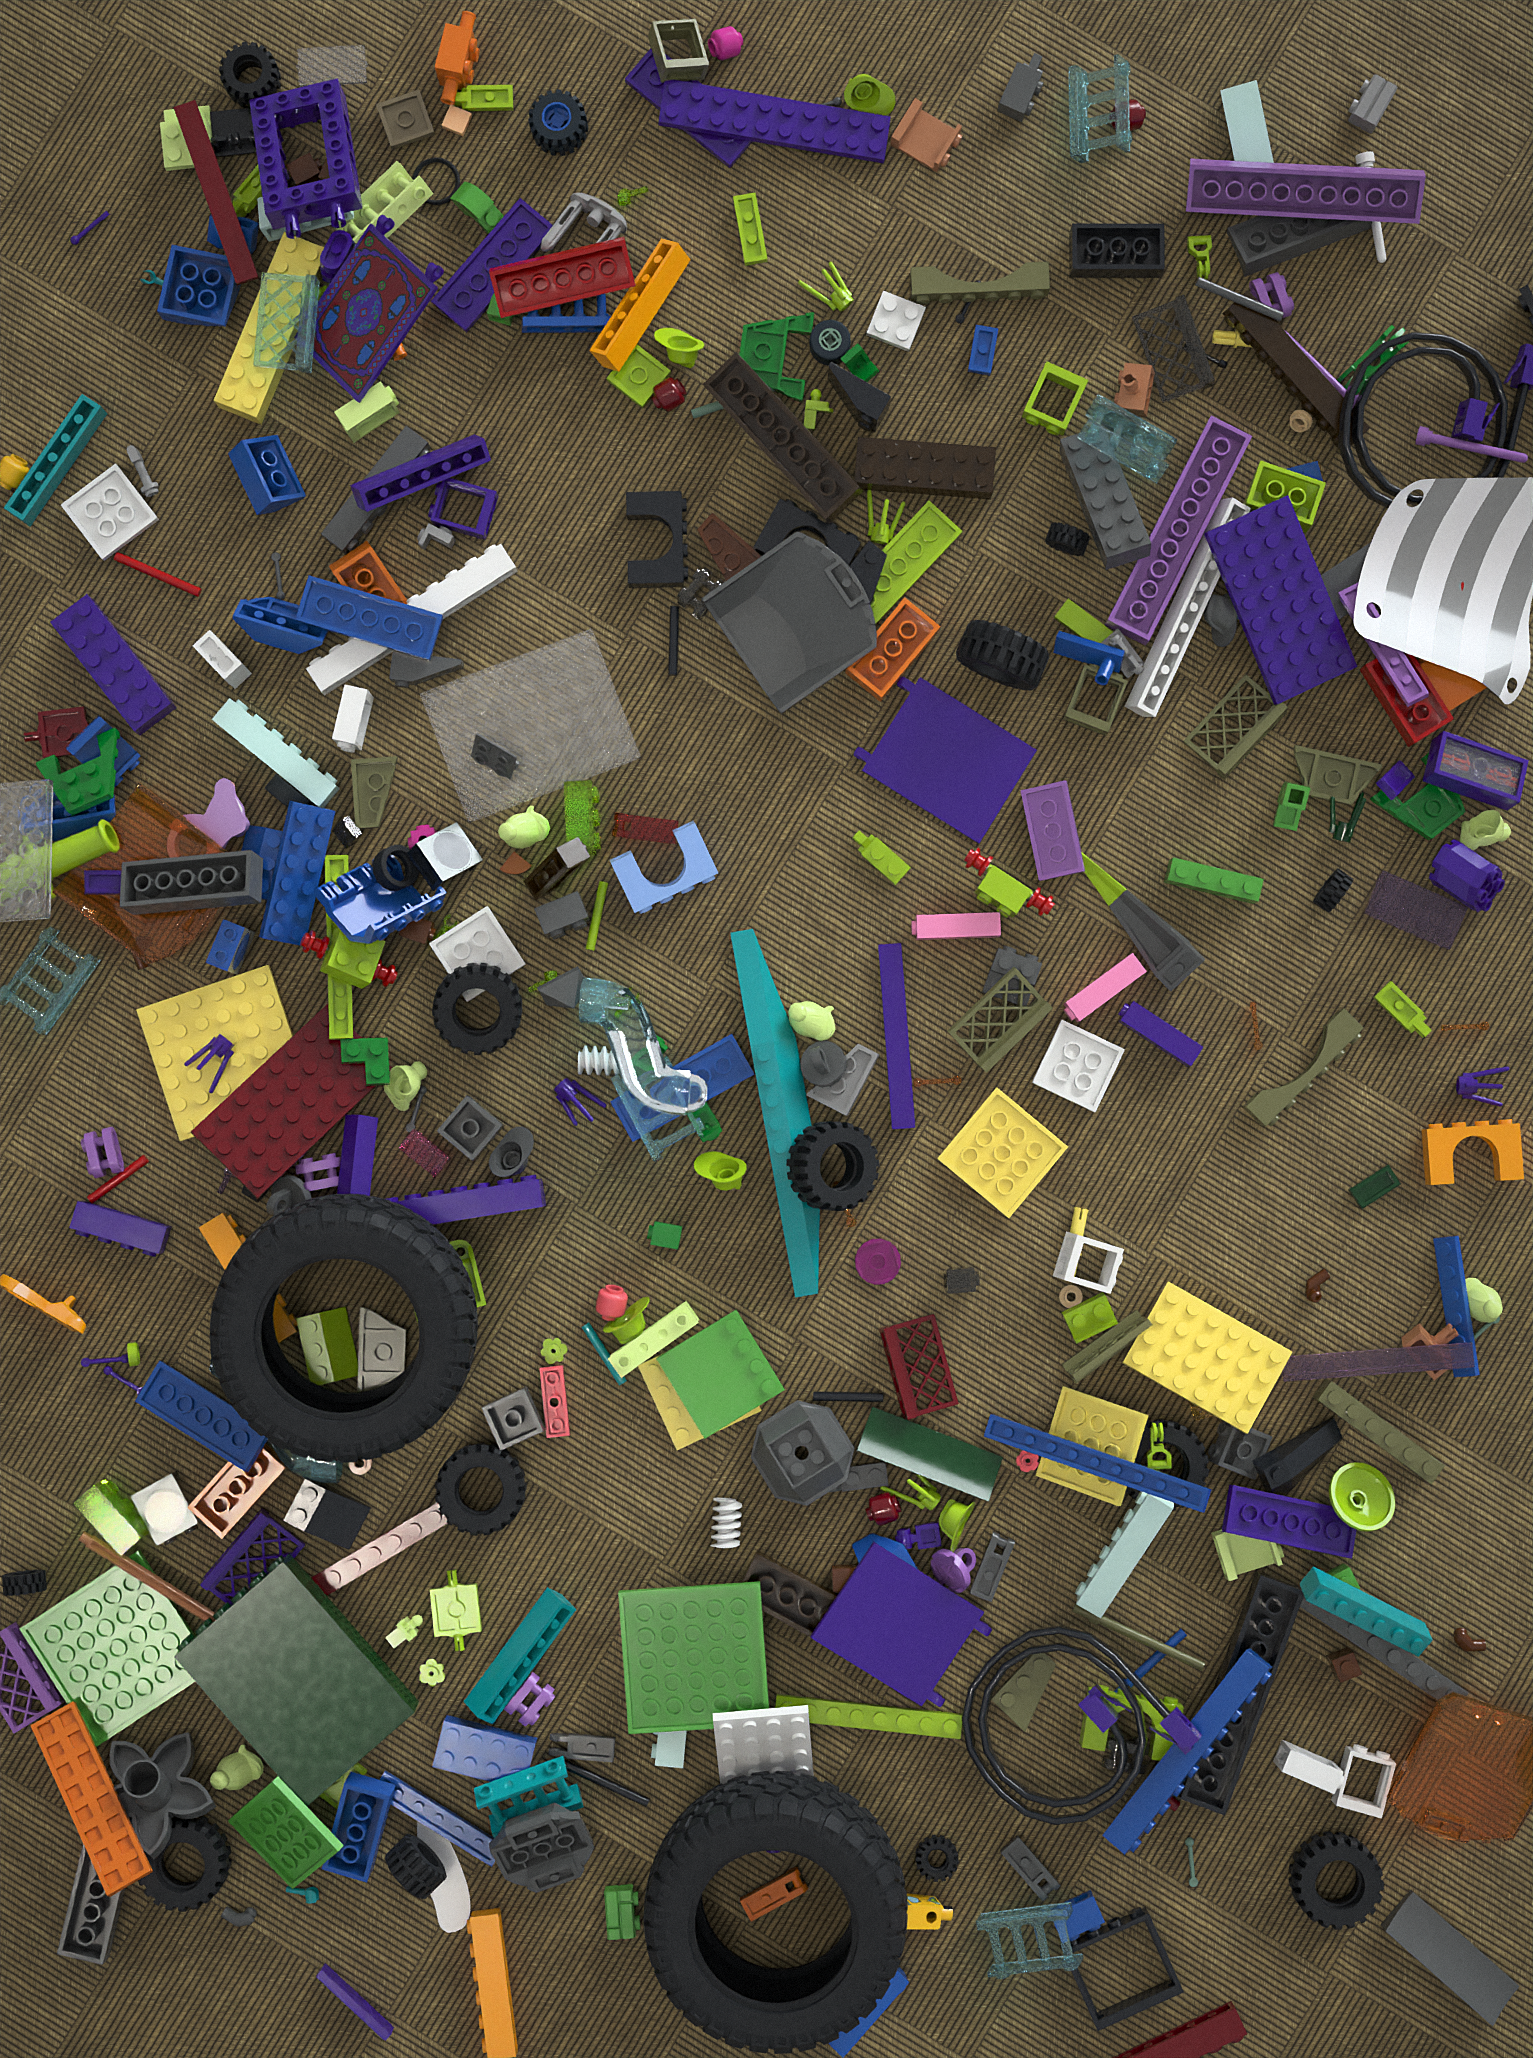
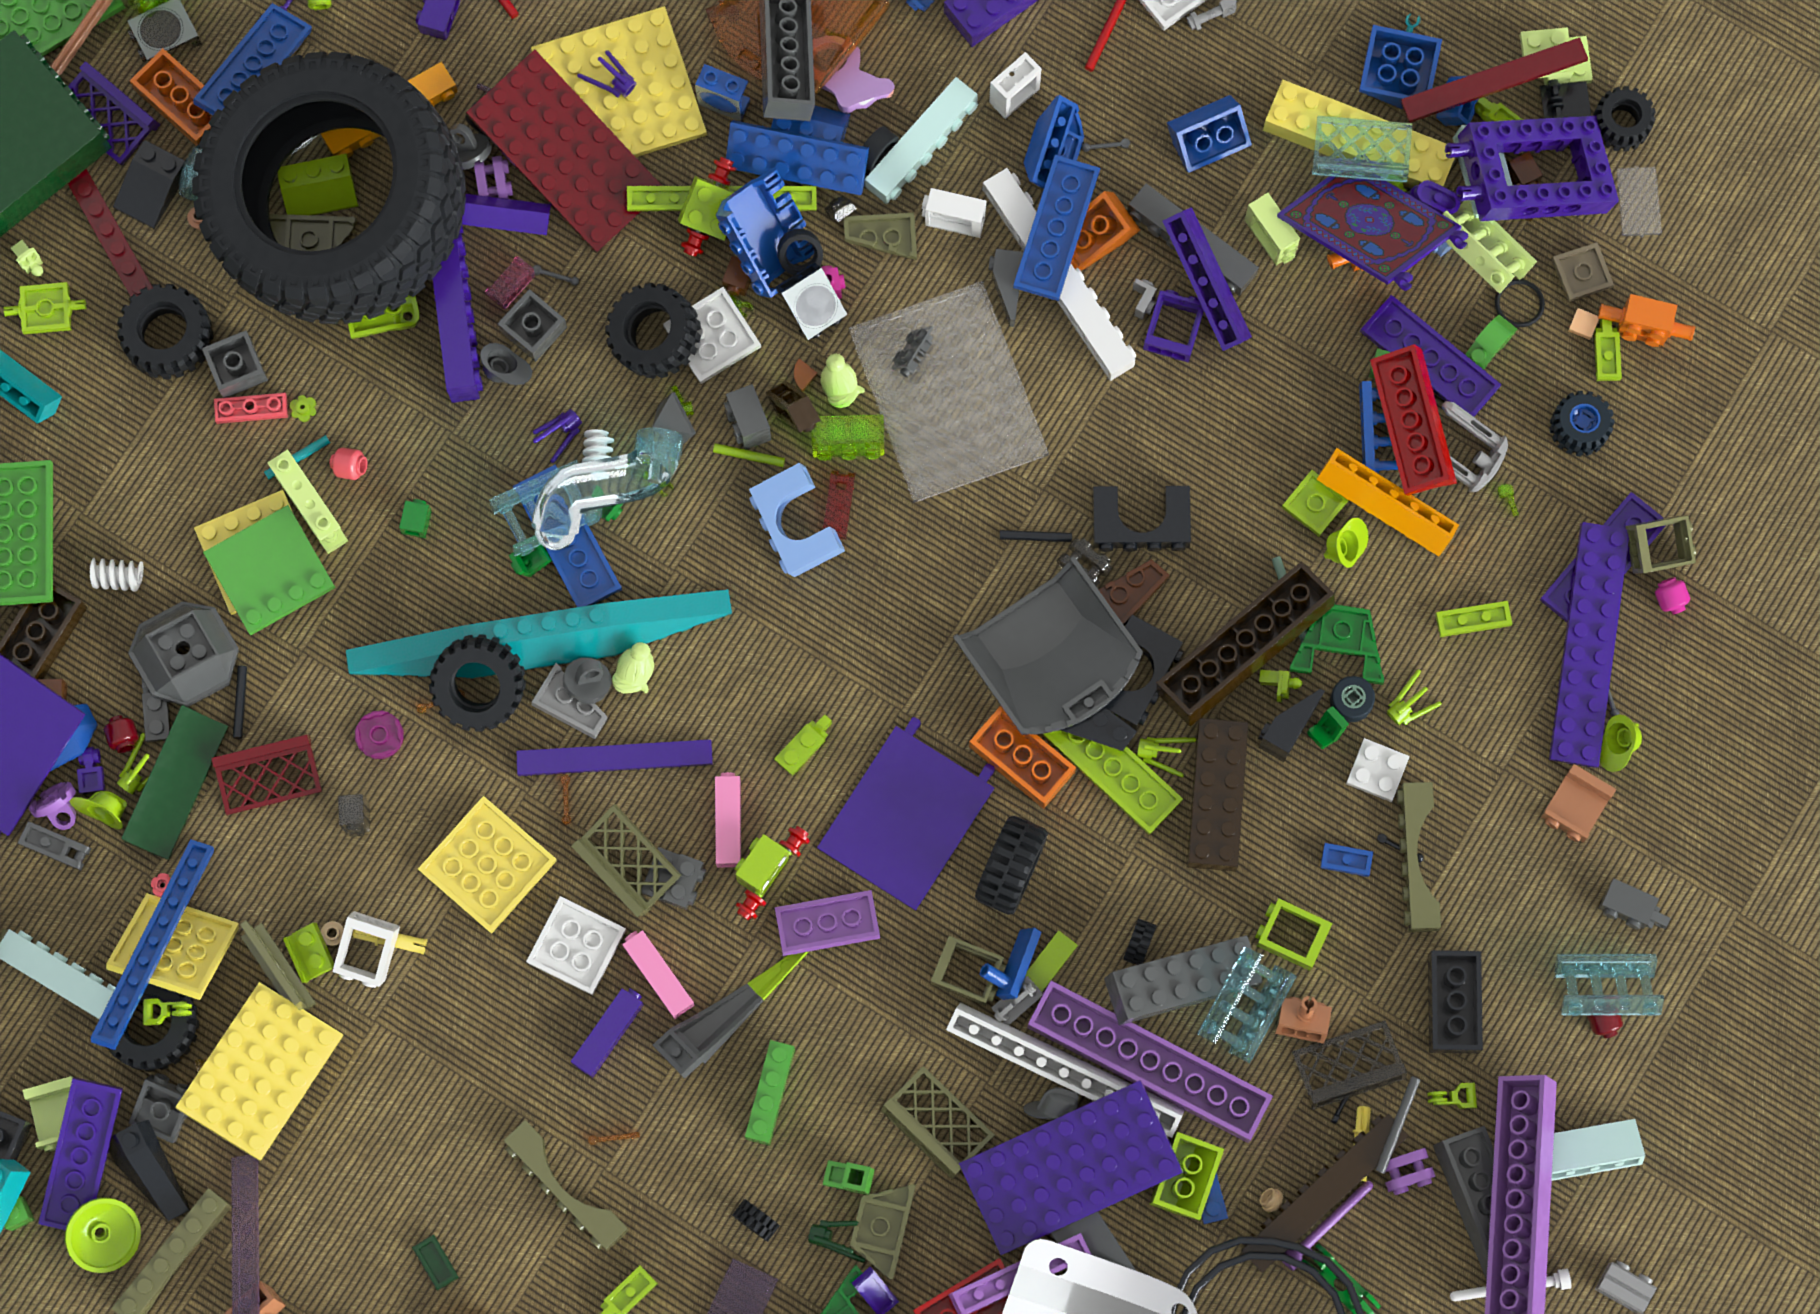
camera: 95 degrees right, 10 degrees down
green plate [340,1037,390,1086] -> none
yellowish green hair [383,1061,427,1111] -> none
lime piece [603,1297,650,1344] -> none
dark red head [651,377,687,412] -> none
lime piece [694,1151,747,1191] -> none
reddish brown arm [1305,1268,1330,1303] -> none

